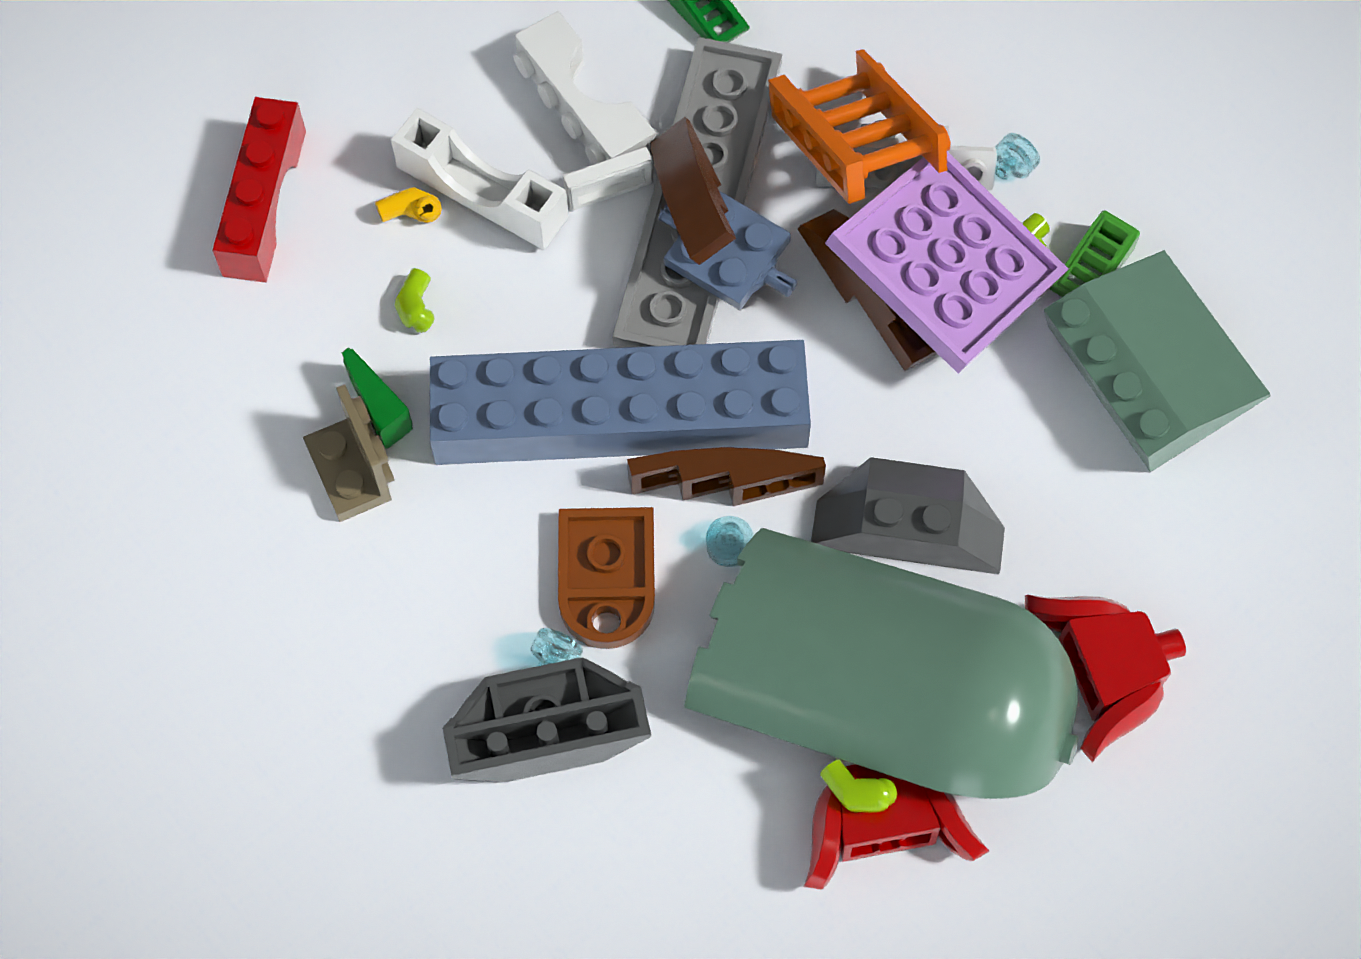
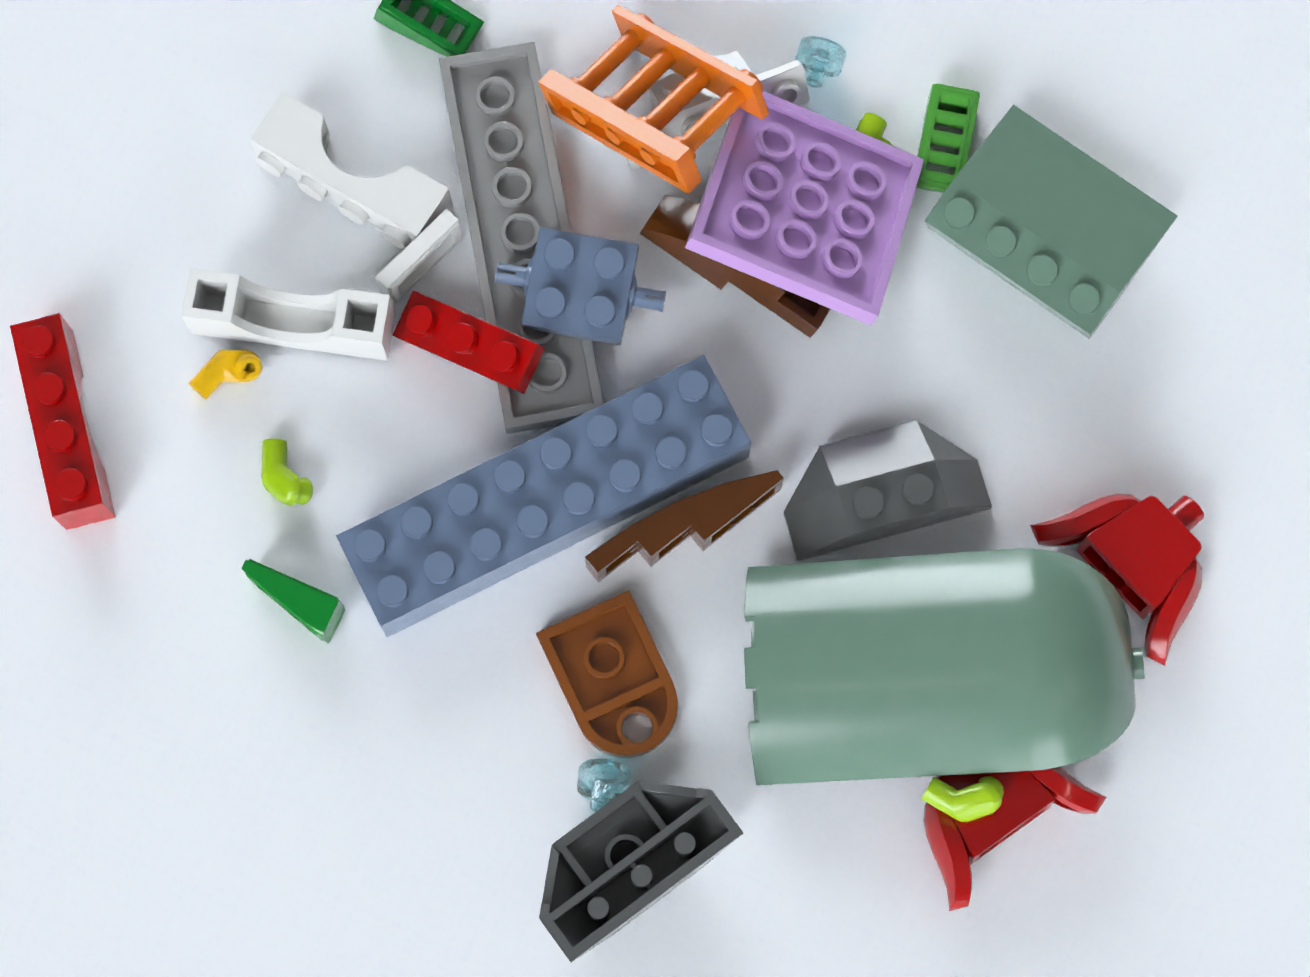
camera: 25 degrees left, 10 degrees up
dark tan bracket [303,384,395,522] -> none
reddish brown slope [650,117,736,265] -> none
clear light blue tile [706,516,754,567] -> none
none -> red plate [392,290,545,394]

